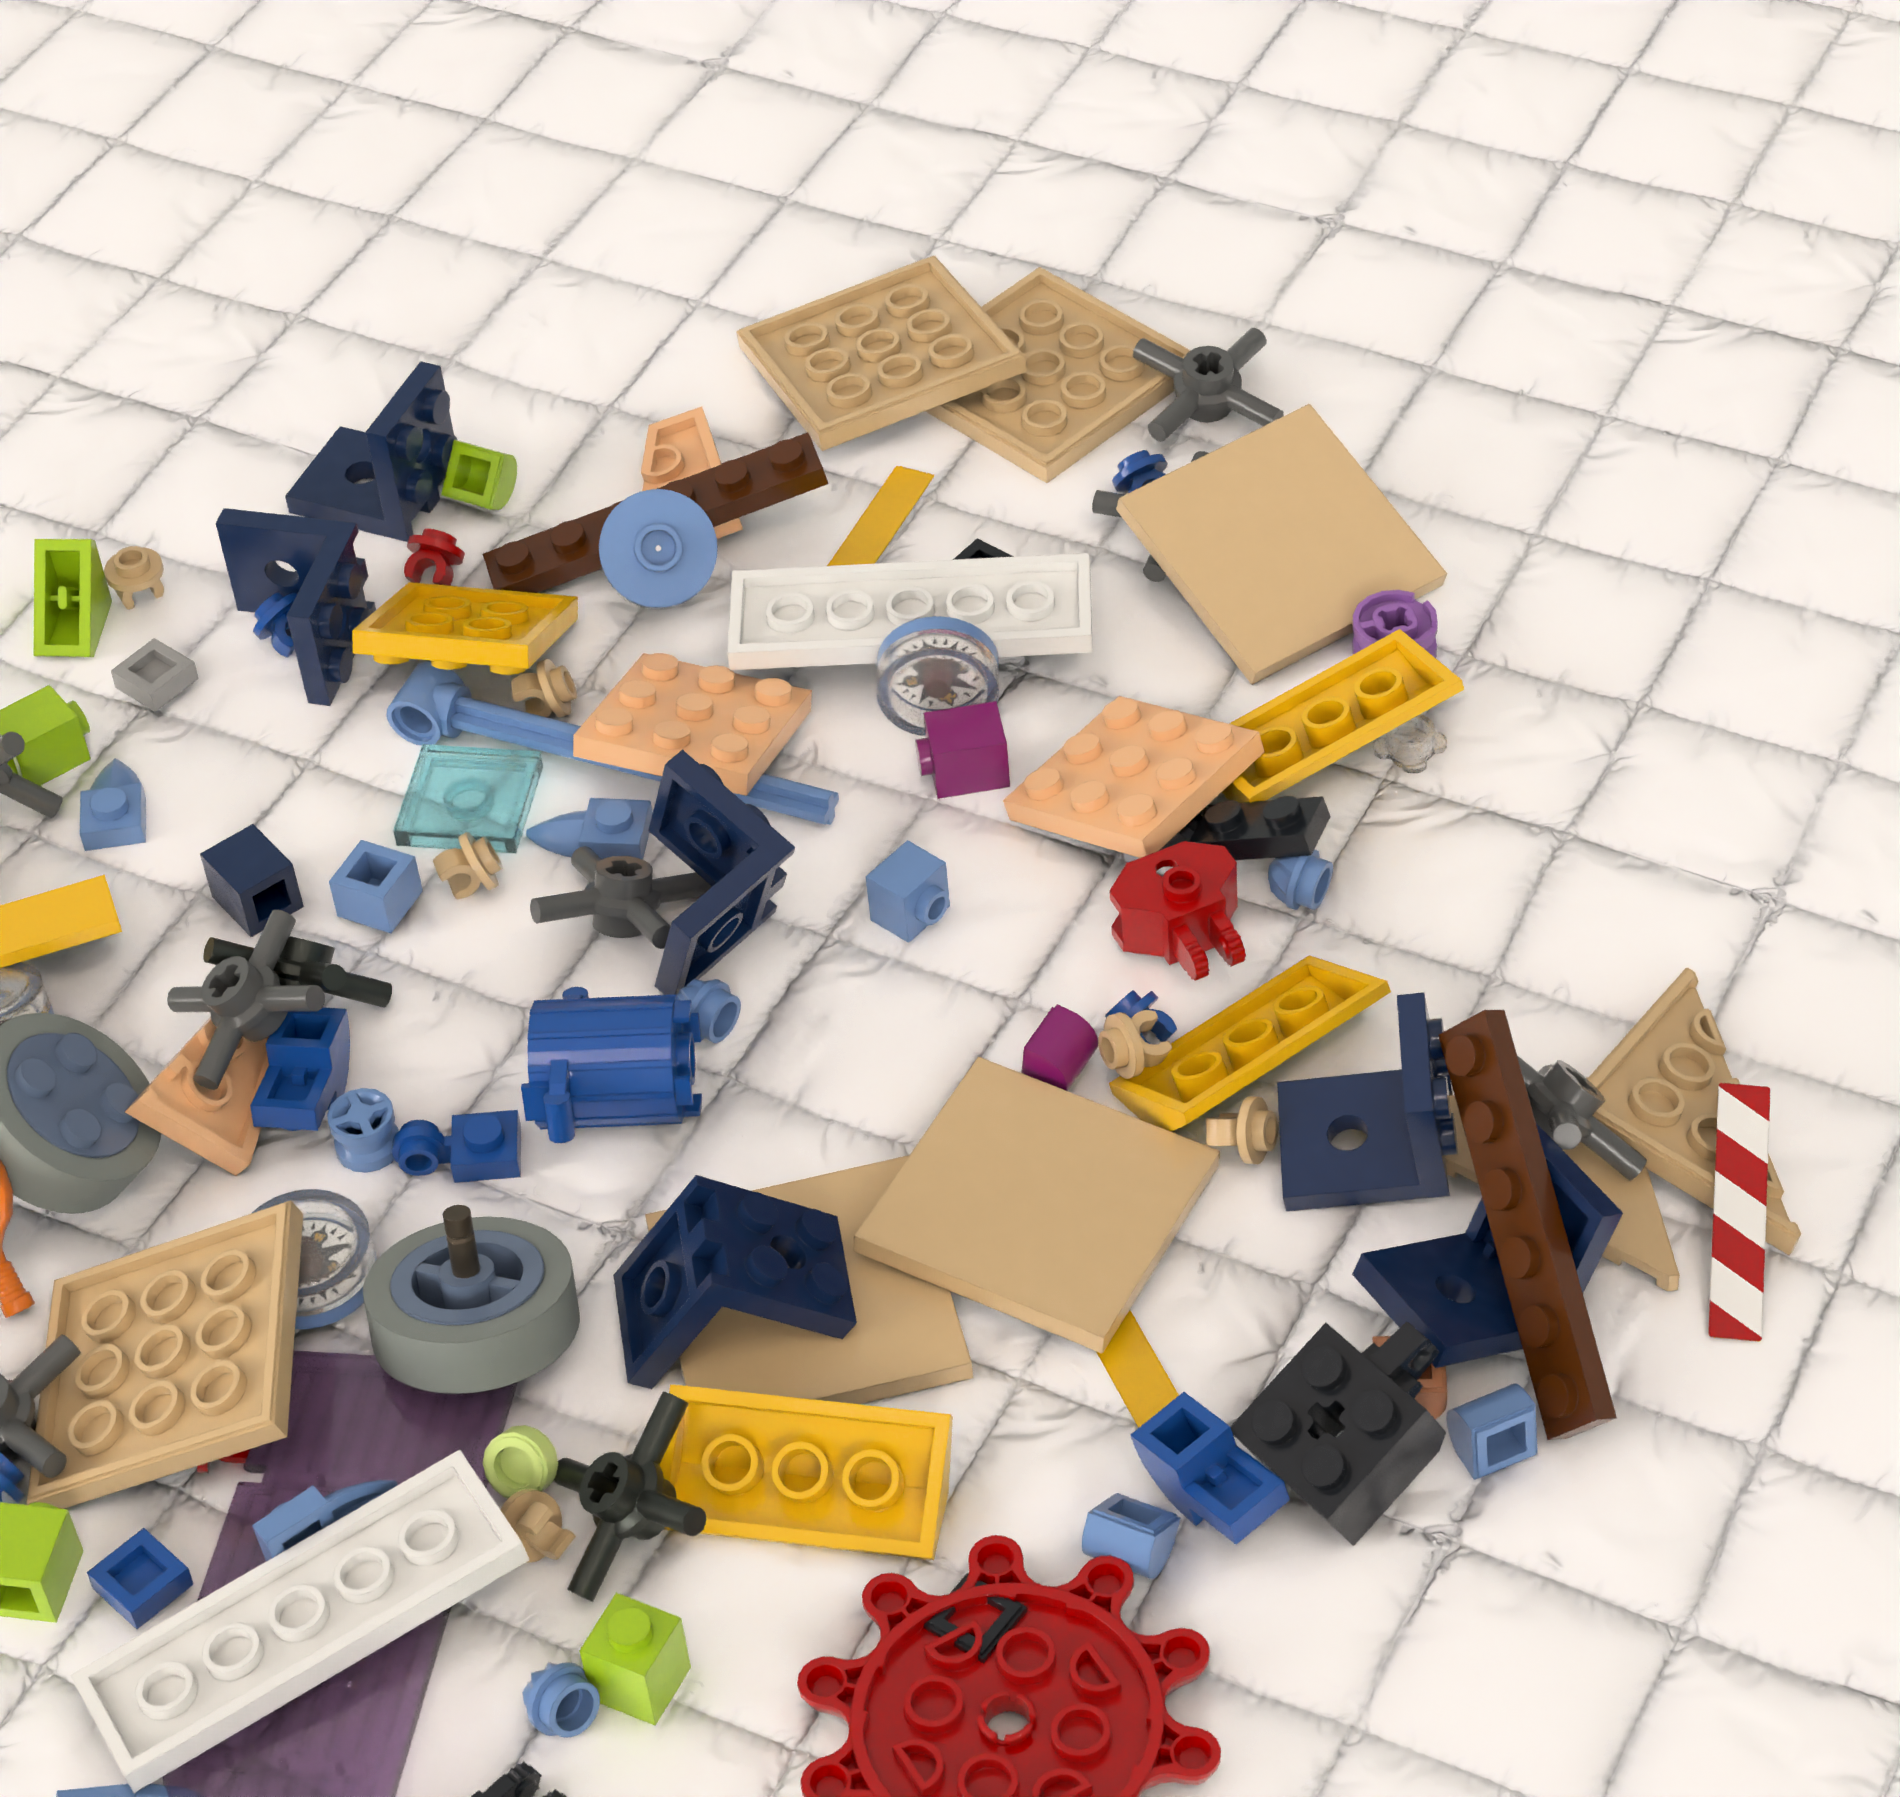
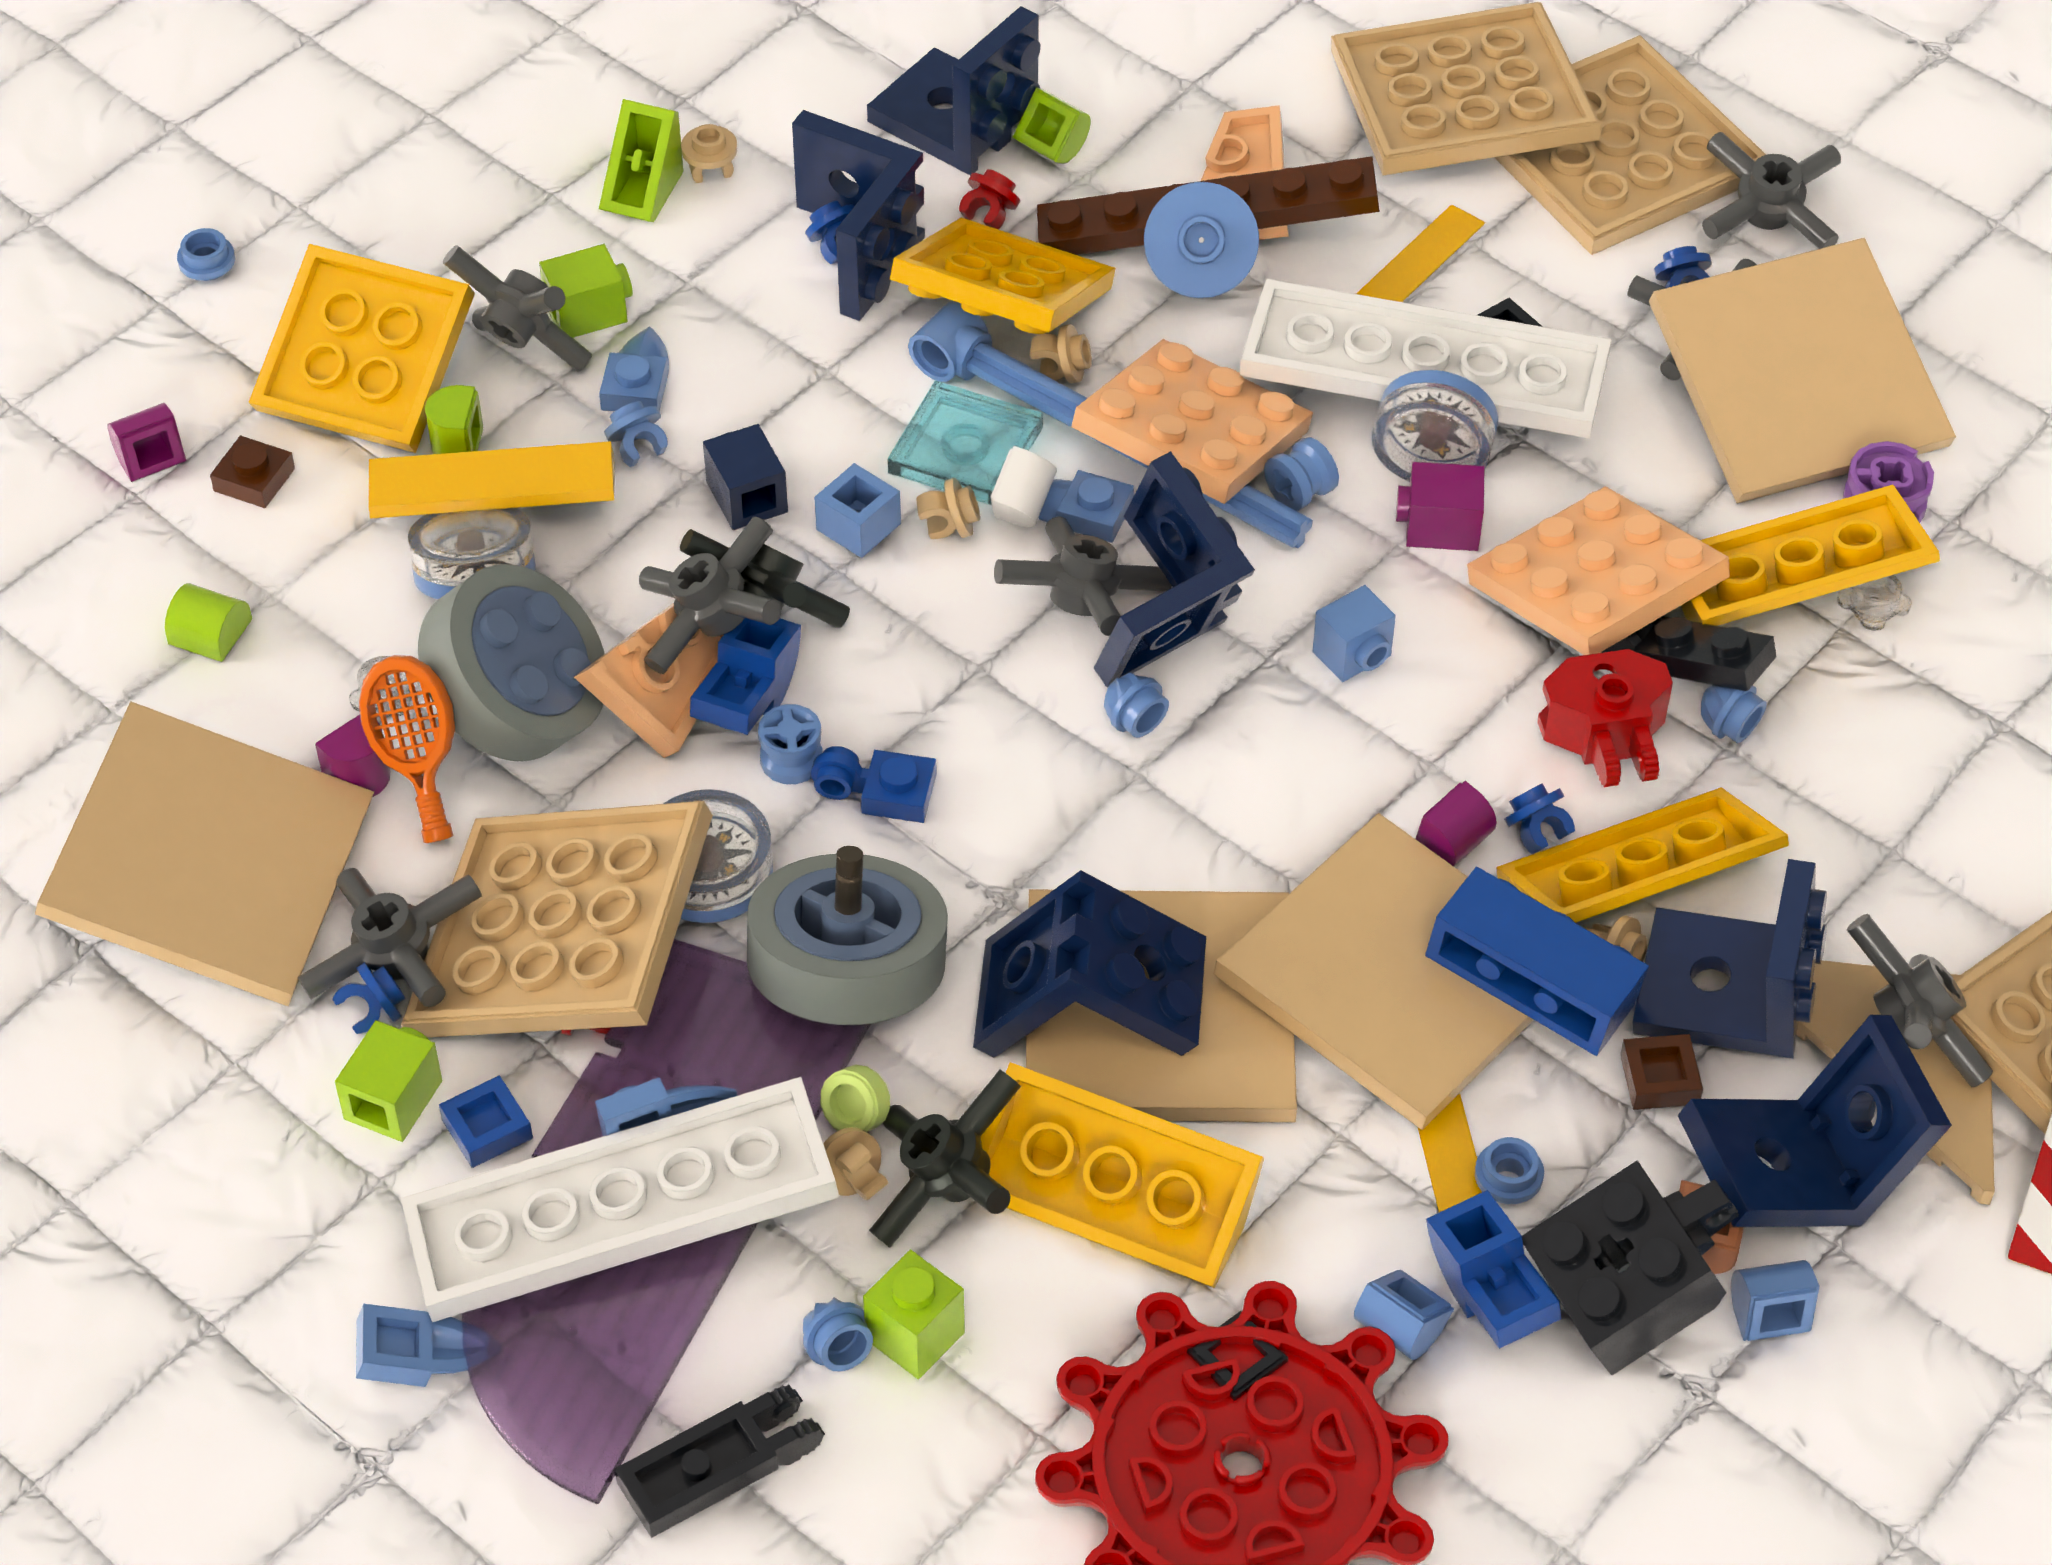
camera: 10 degrees right, 5 degrees up
light grey plate [111,638,199,712] -> none
blue container [521,987,702,1143] -> none
tan plate [1098,1010,1172,1079] -> none
reddish brown plate [1438,1010,1617,1440] -> none
none -> medium blue plate [604,401,668,467]
none -> white brick [991,446,1057,527]
none -> medium blue wheel [1264,437,1339,511]
none -> blue brick [1425,866,1649,1056]
none -> medium blue plate [1475,1137,1544,1204]
none -> reddish brown plate [1620,1034,1703,1110]

